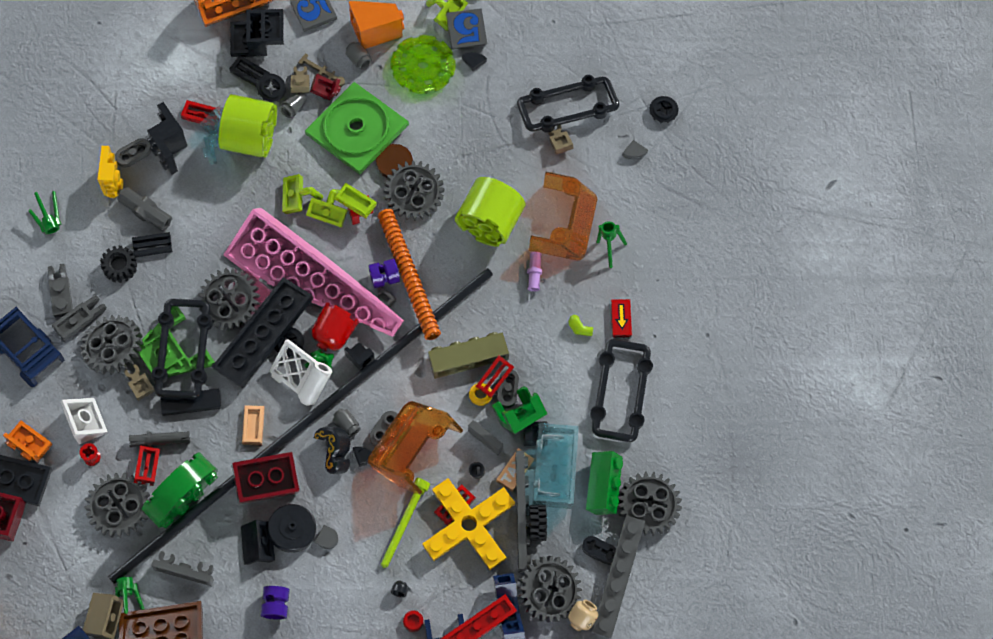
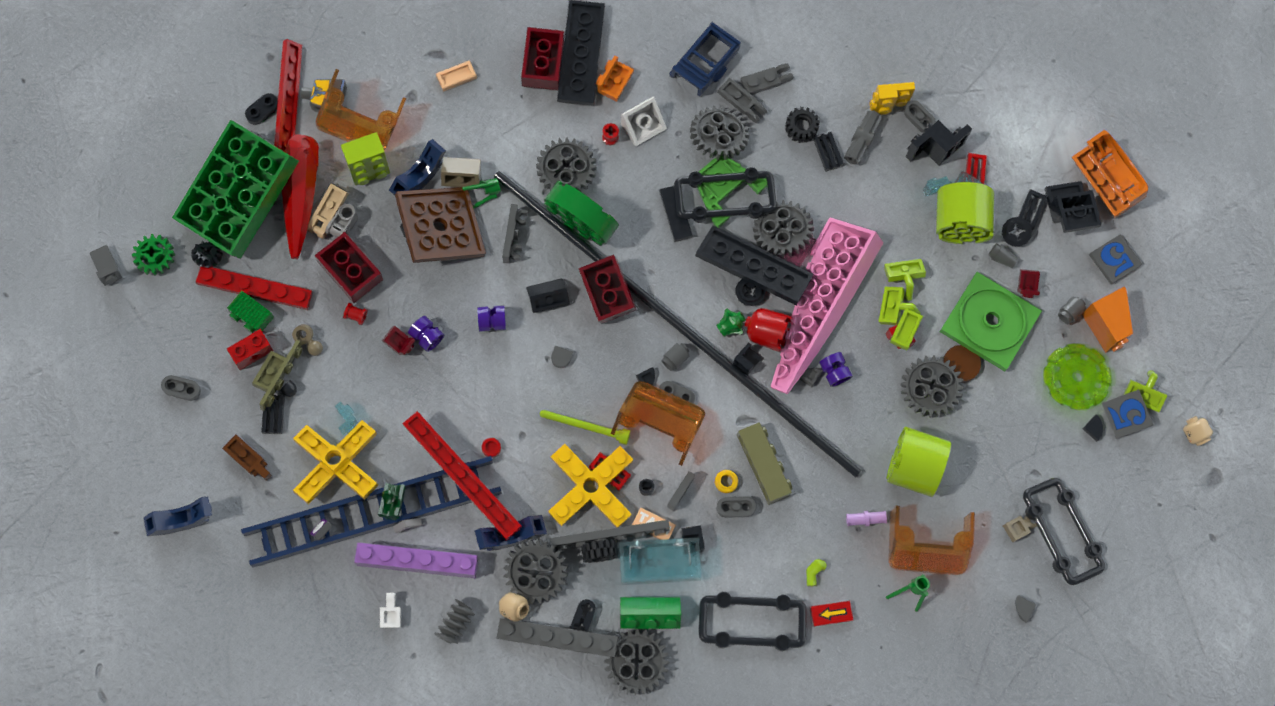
camera: 80 degrees right, 5 degrees up
green plant [29,191,62,234] -> none
dark tan plate [124,364,155,401] -> none
dark grey pin [129,431,190,447] -> none
red tile [133,445,160,486] -> none
light nougat tile [242,405,265,445] -> none
black wheel [268,504,316,553] -> none
white piece [269,339,332,406] -> none
dark tan plate [291,66,310,93] -> none
dark tan piece [298,53,345,86] -> none
black animal [313,427,351,474] -> none
orange piece [377,209,441,340] -> none
black hinge [391,580,408,598] -> none
red tile [475,355,514,398] -> none
green panel [491,386,548,434] -> none
black gear [649,96,679,123] -> none

